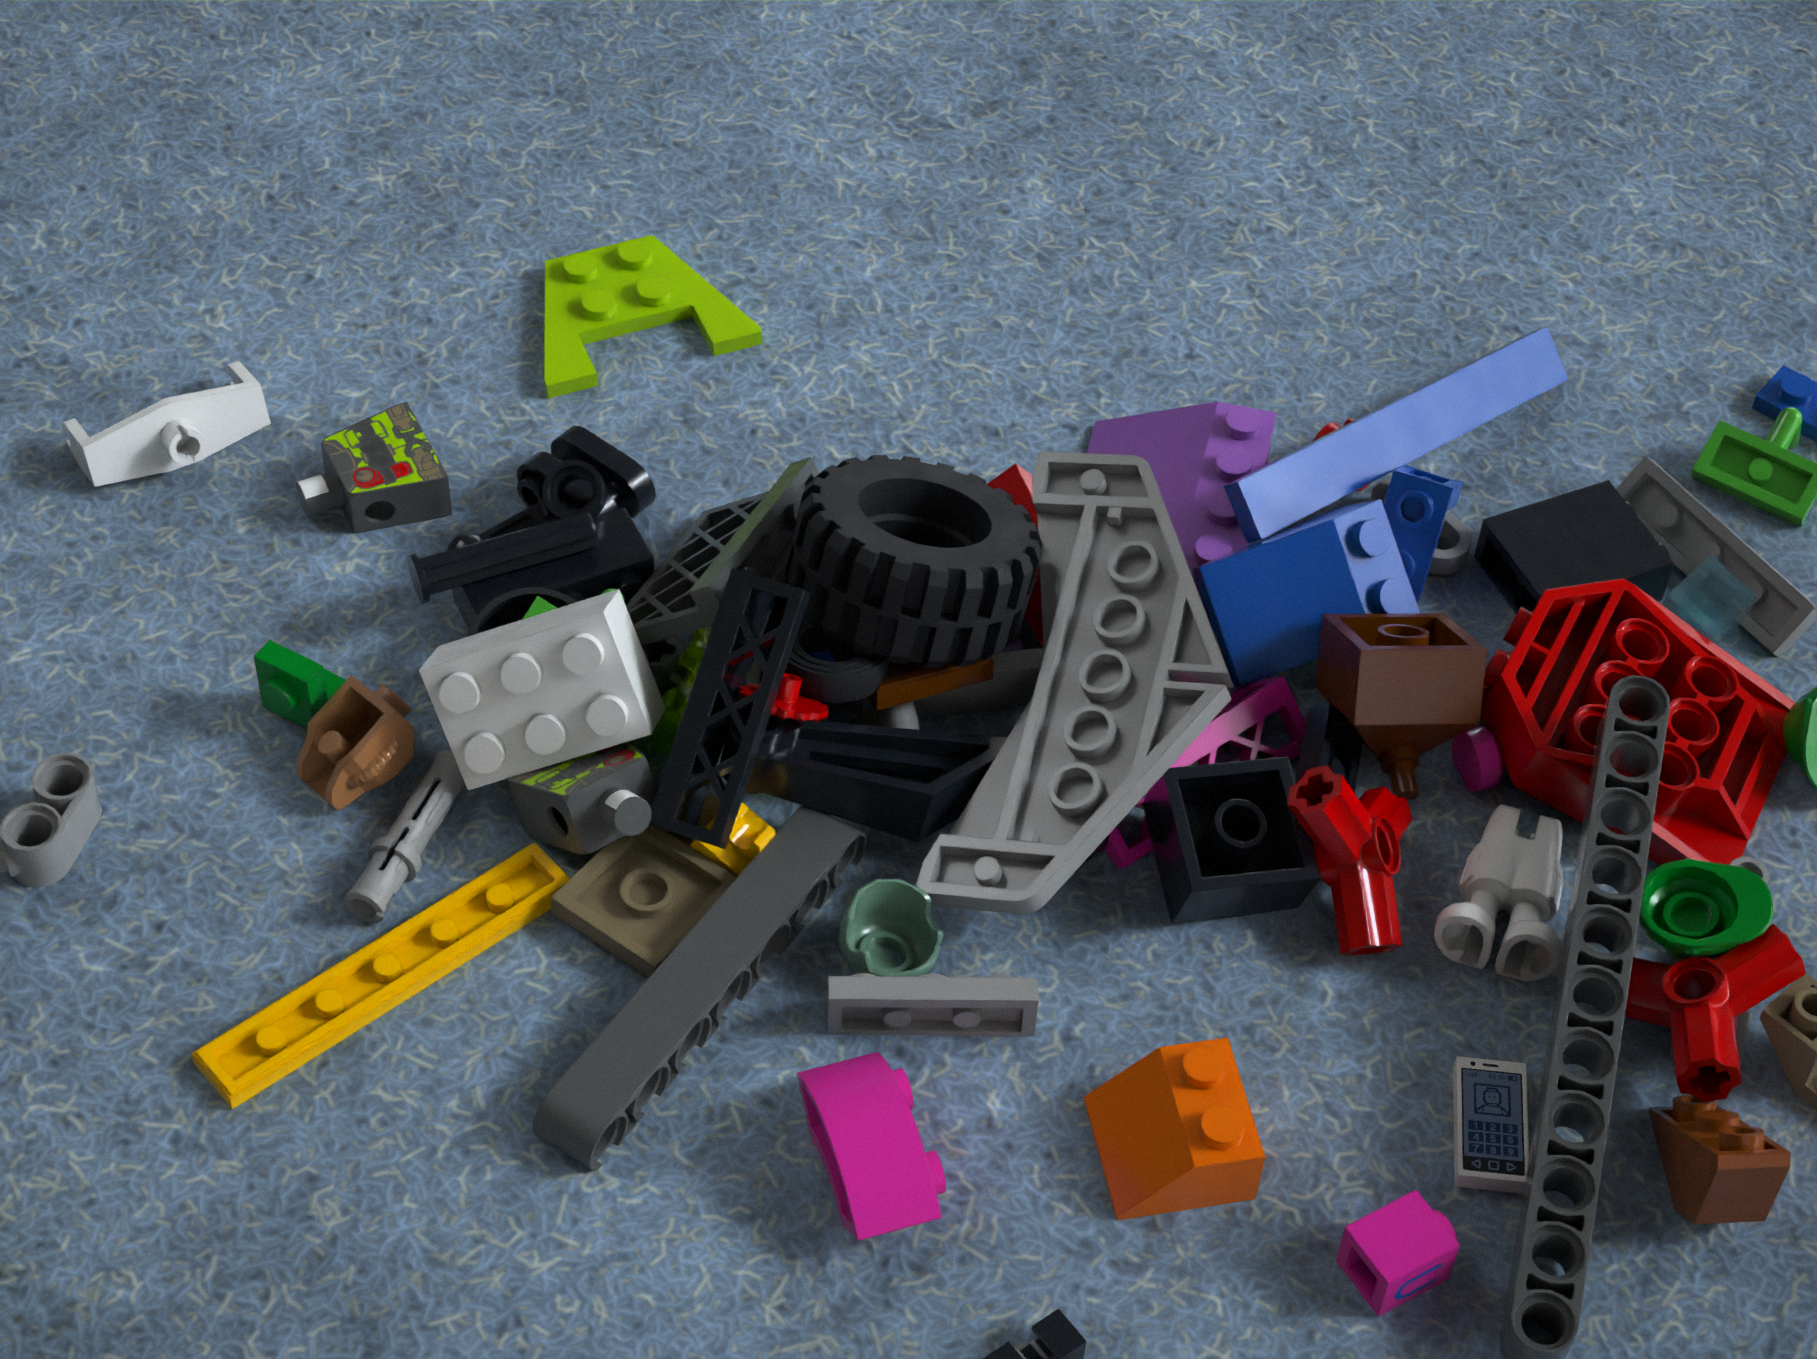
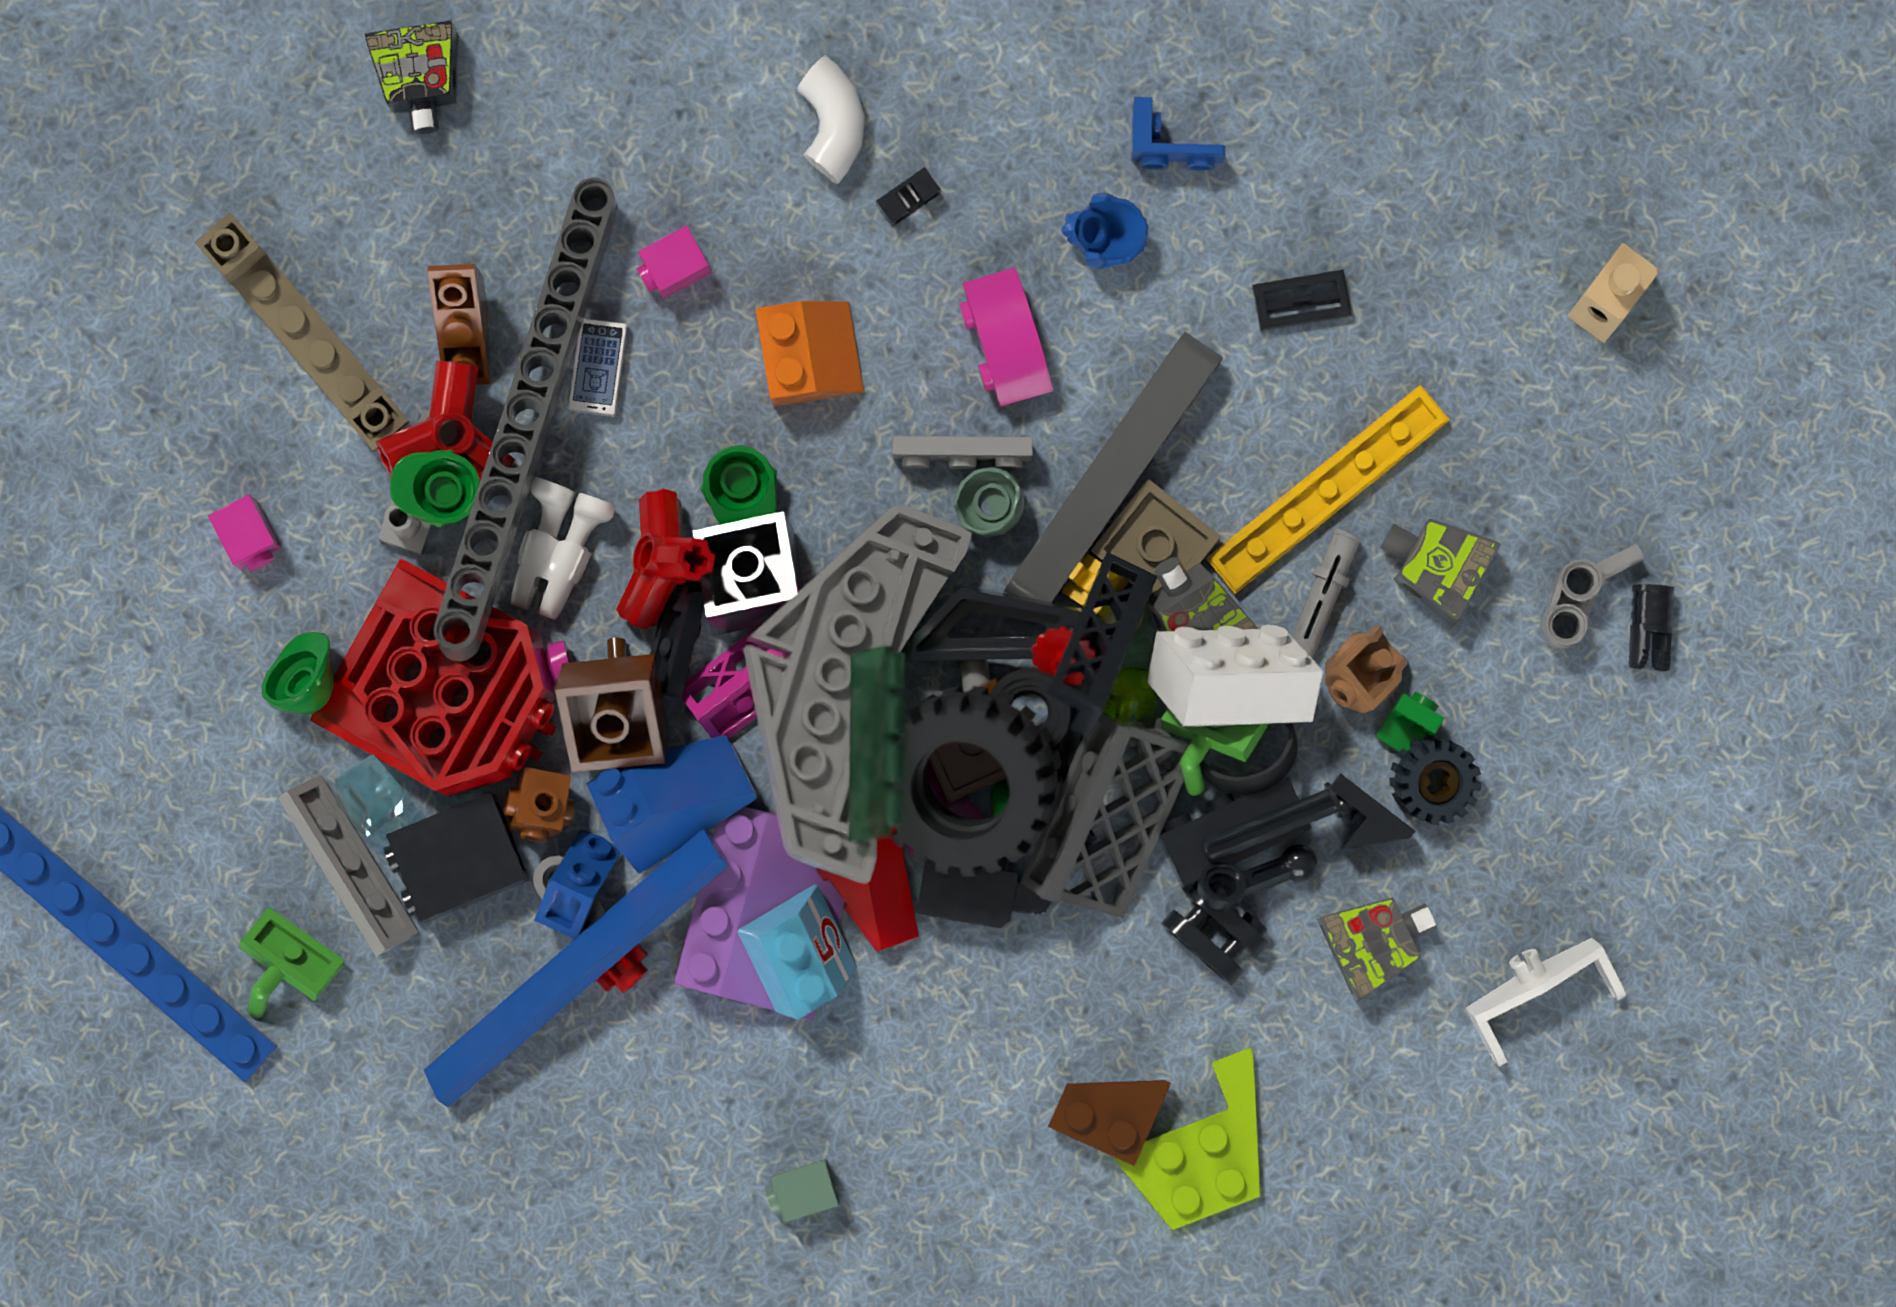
camera: 170 degrees left, 35 degrees up
none -> dark orange brick [503,767,574,842]
none -> green hat [700,445,777,525]
none -> medium azure slope [737,884,857,1020]
none -> sand green brick [765,1159,840,1223]
none -> clear green windscreen [848,645,905,843]
none -> reddish brown wing [1047,1080,1171,1166]
none -> blue hair [1061,192,1149,270]
none -> black tile [1252,269,1352,332]
none -> black slope [1331,774,1416,850]
none -> torso [1380,519,1501,626]
none -> black bush [1389,736,1482,825]

